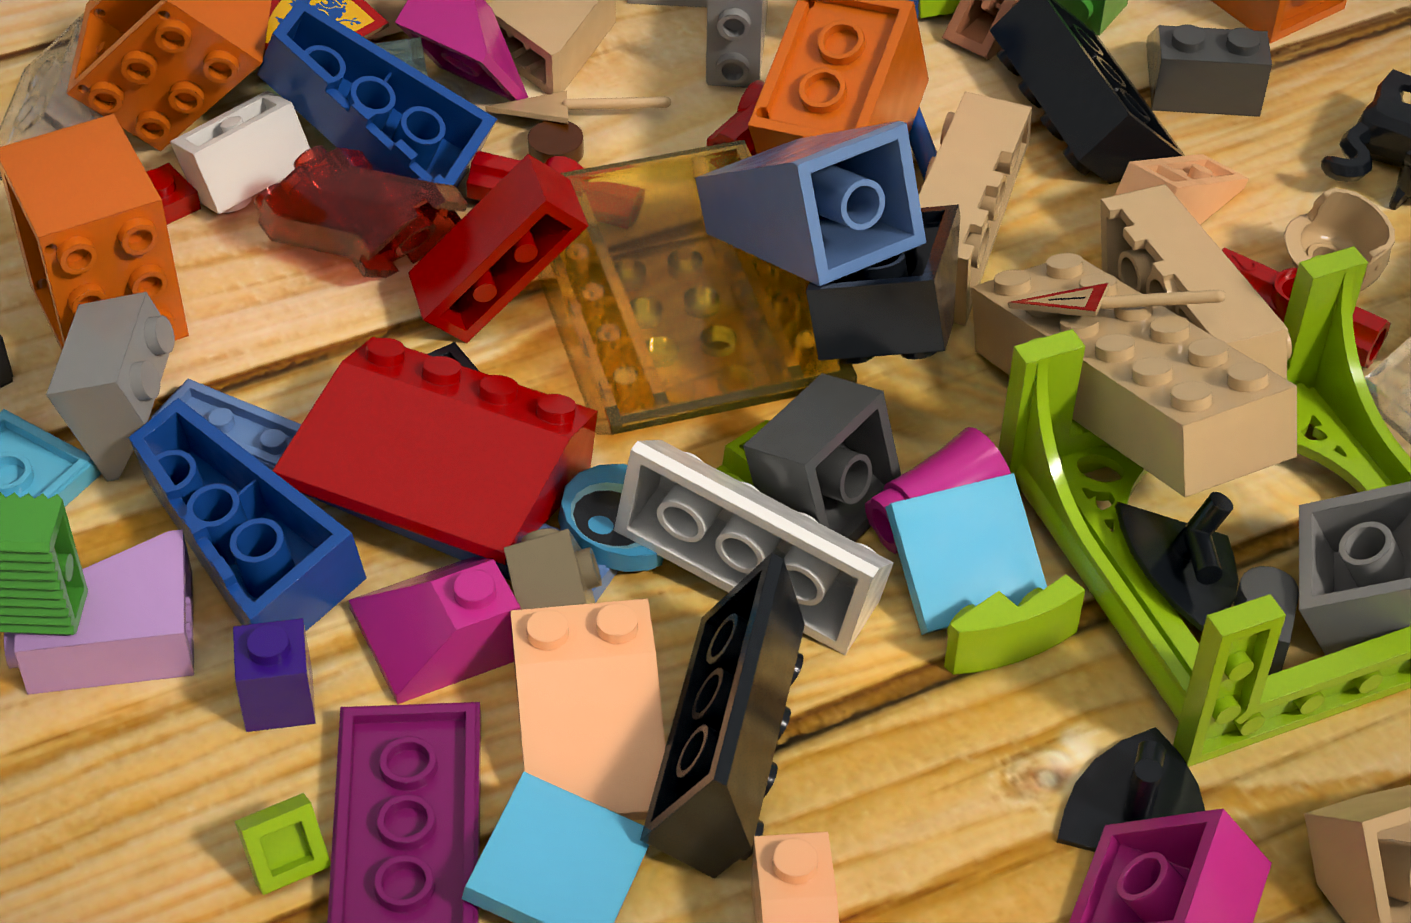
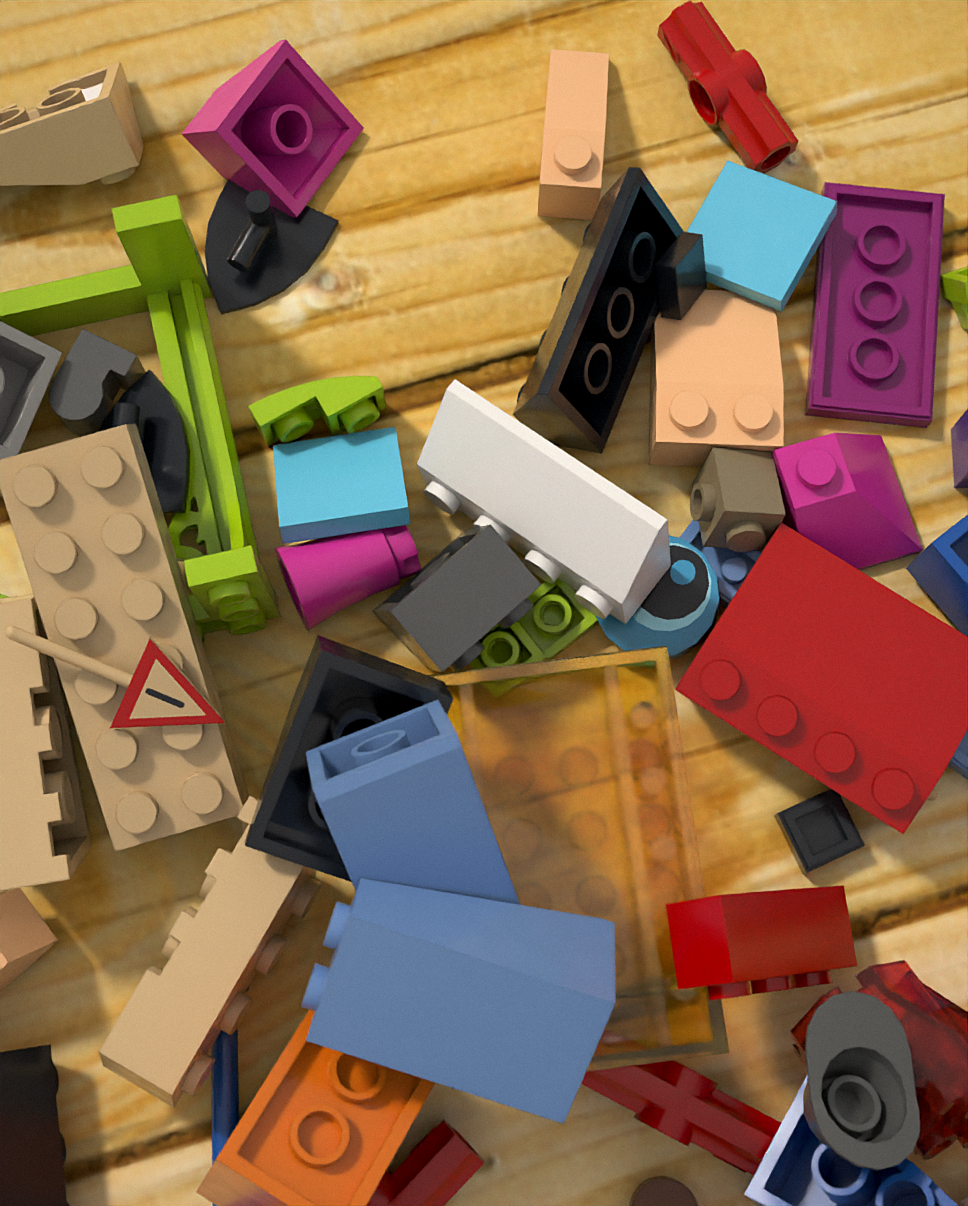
camera: 170 degrees left, 30 degrees up
none -> medium blue slope [301,878,615,1124]
none -> black tile [655,231,707,320]
none -> dark grey piece [803,991,920,1170]

